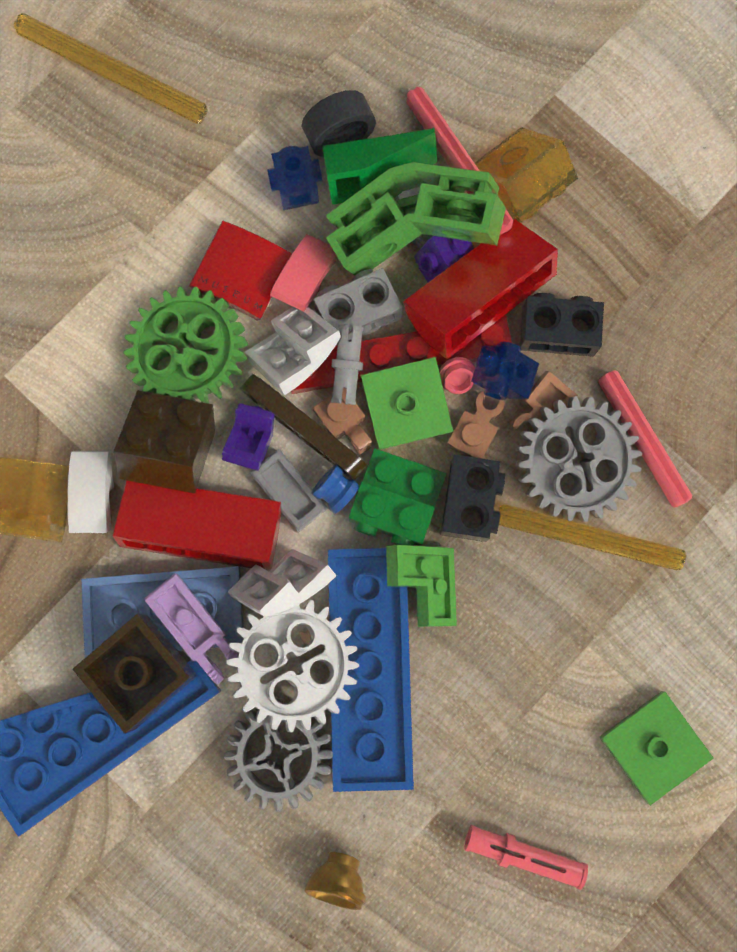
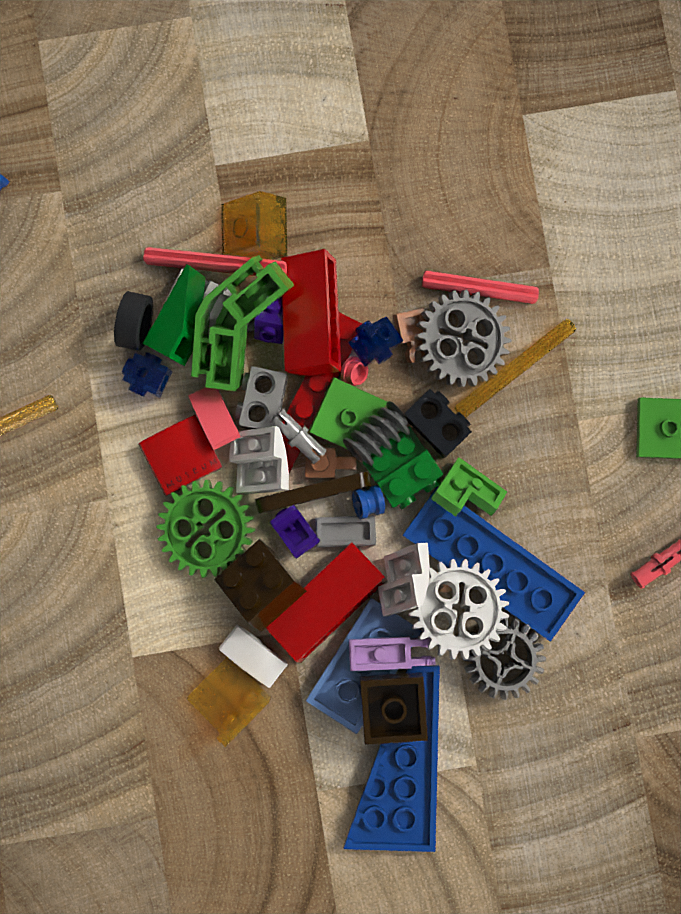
camera: 50 degrees left, 5 degrees up
pearl gold piece [304,852,366,910] -> none
nougat plate [446,391,505,459] -> none
black brick [519,293,604,357] -> none
none -> dark grey piece [343,401,410,466]

